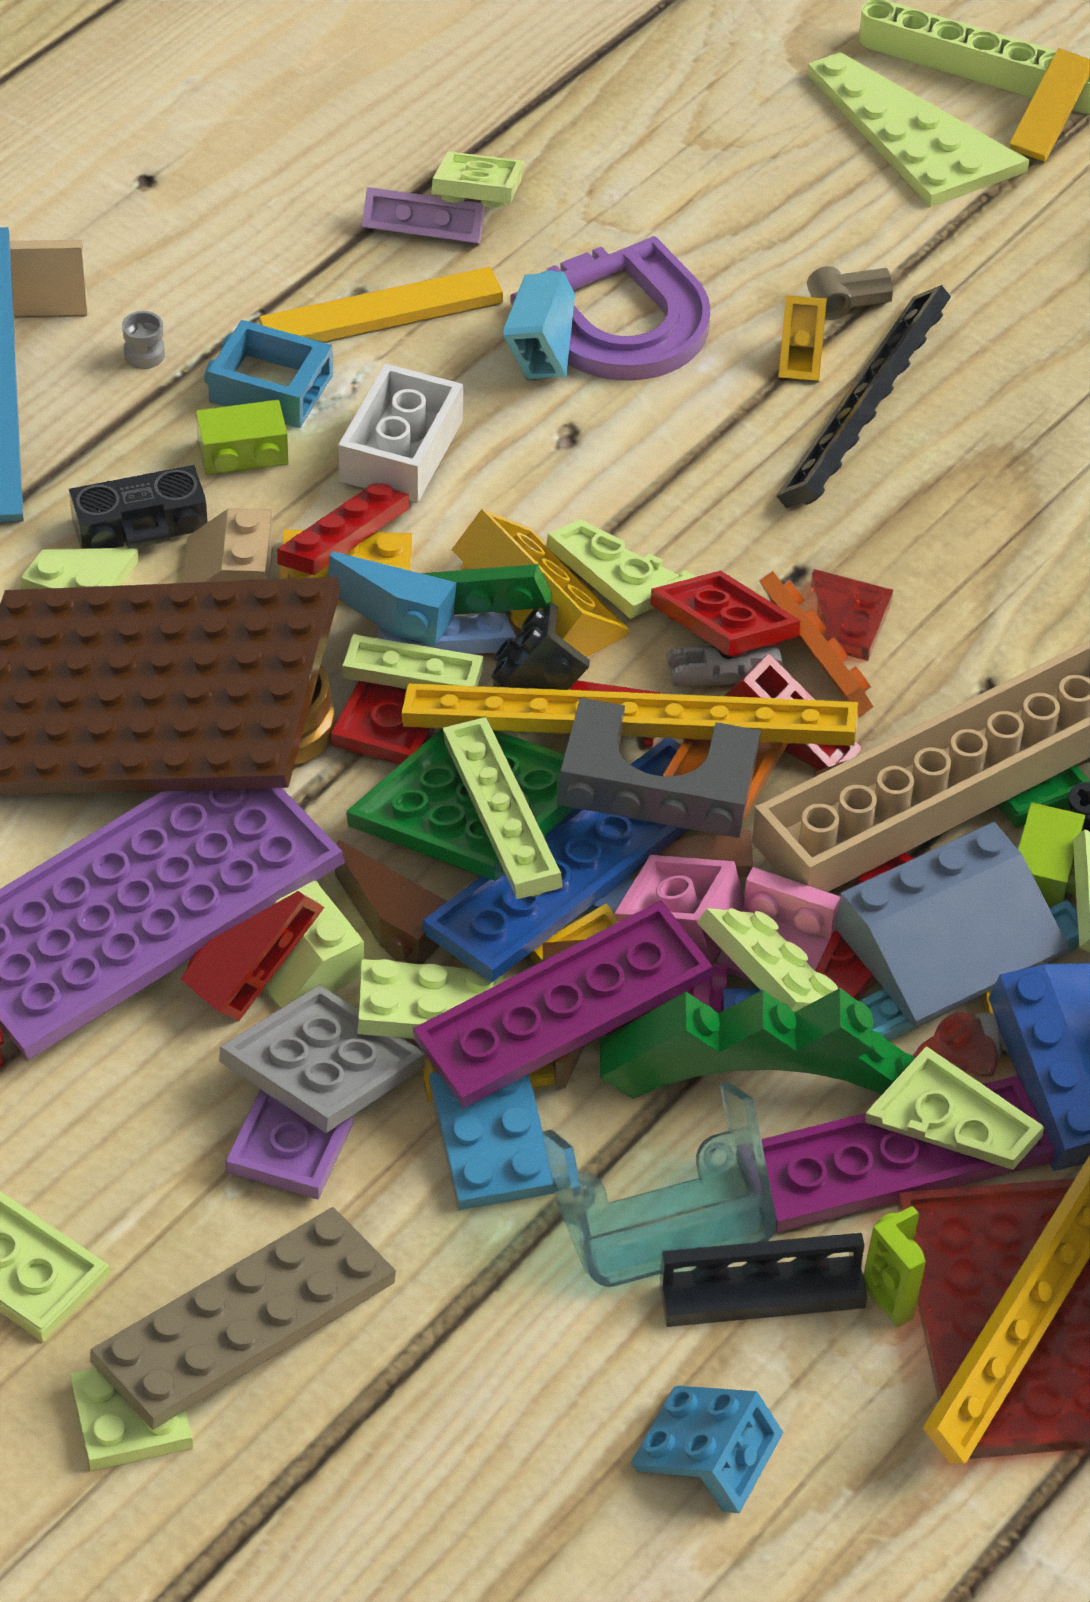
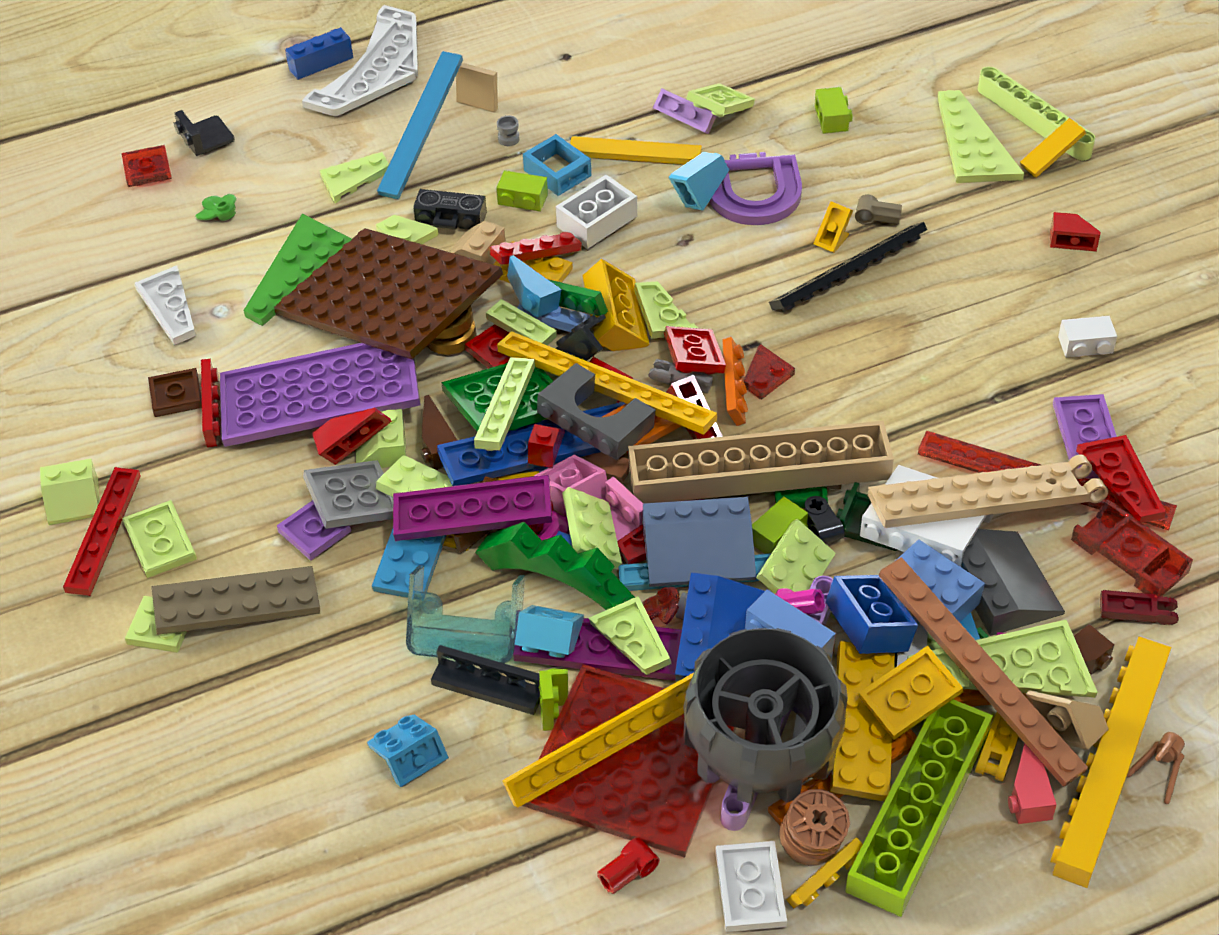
camera: 30 degrees right, 0 degrees up
none -> medium azure slope [514,605,584,658]
none -> red slope [528,424,565,468]
none -> lime brick [815,87,853,134]

